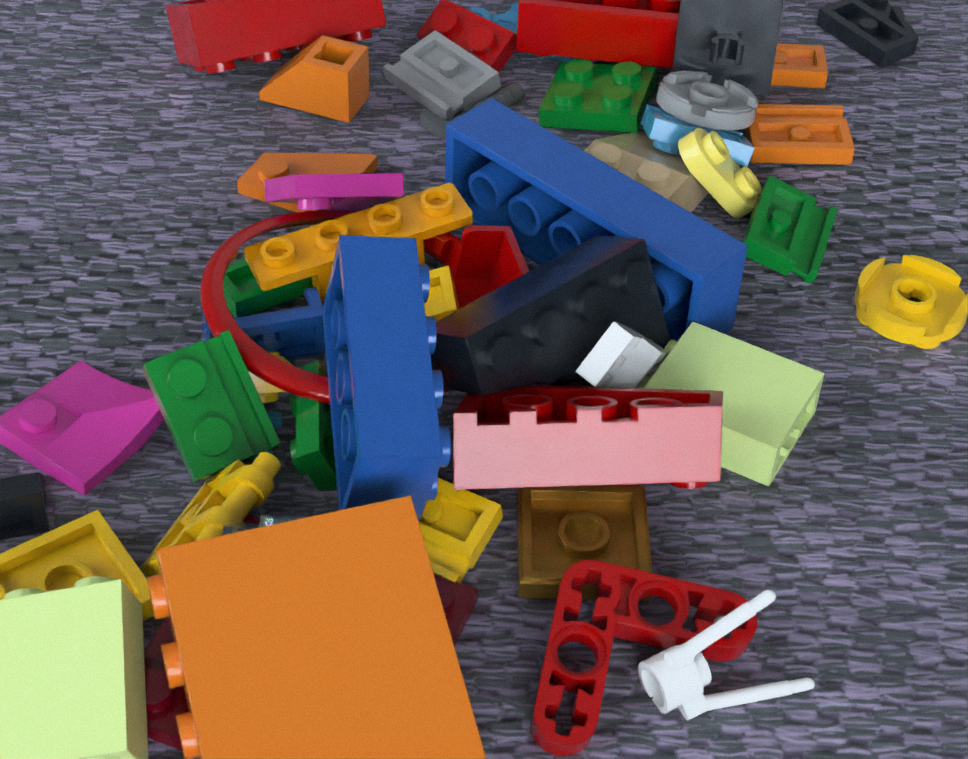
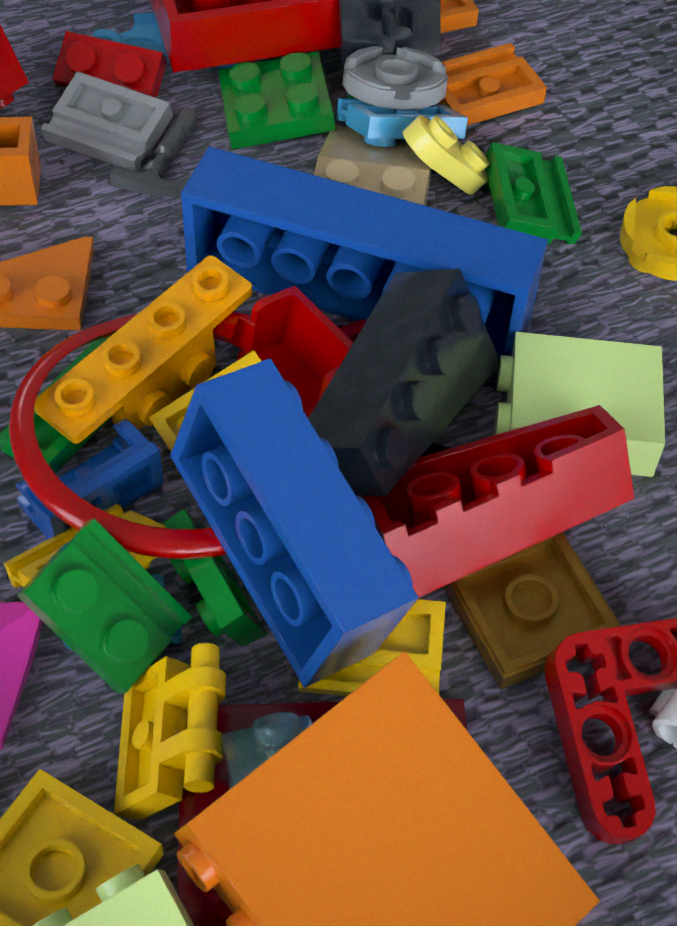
camera: 25 degrees left, 10 degrees up
dark pink plate [264,173,404,211] -> none
white slope [576,321,669,388] -> none

